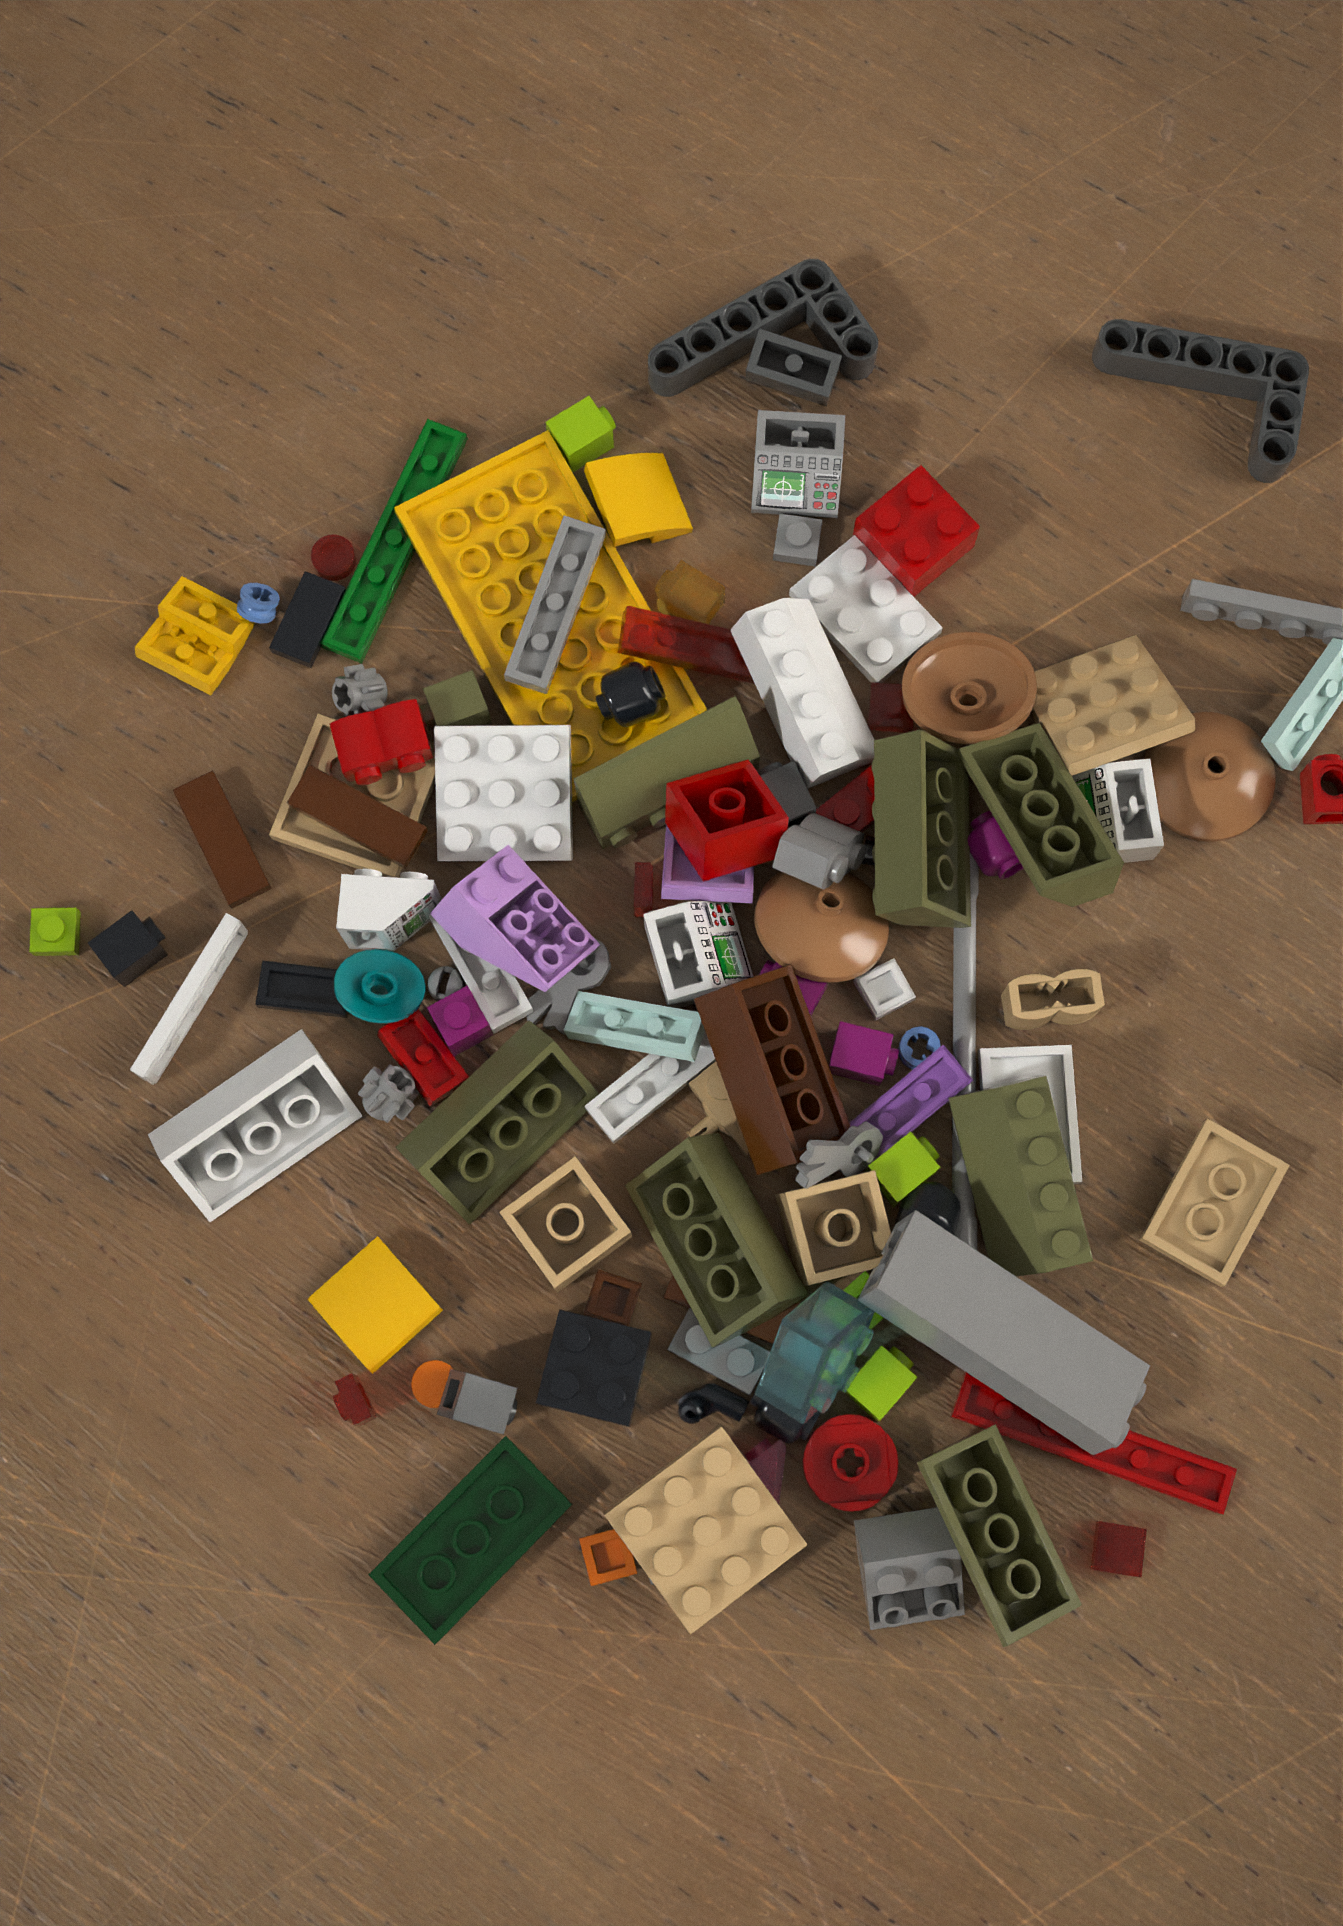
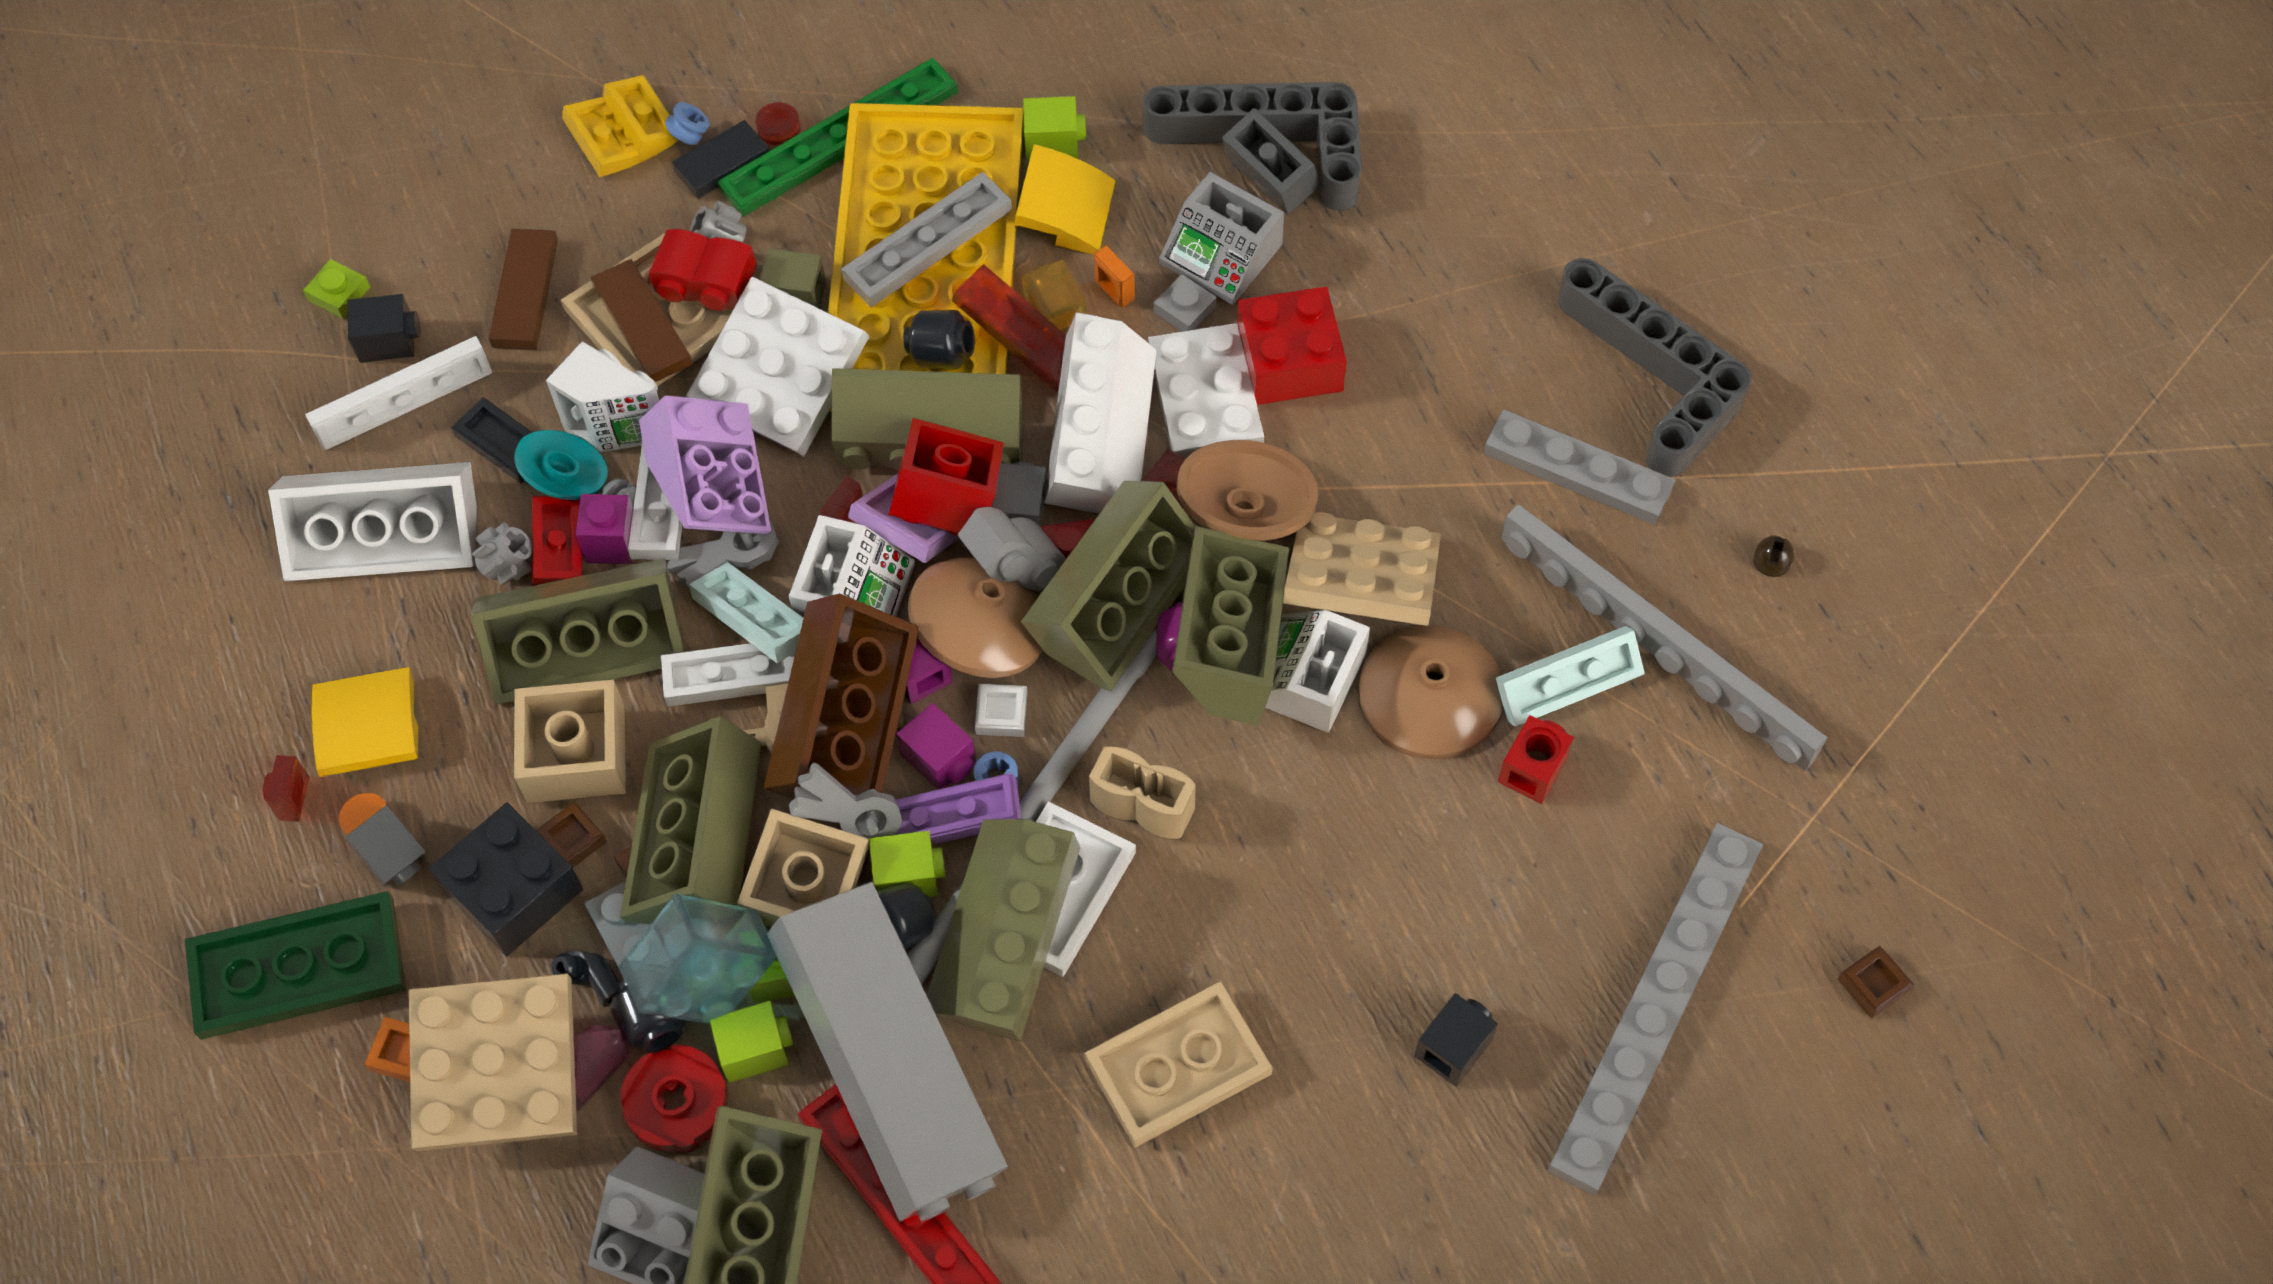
camera: 30 degrees right, 15 degrees down
none -> orange tile [1094,245,1135,308]
none -> light grey plate [1483,409,1676,525]

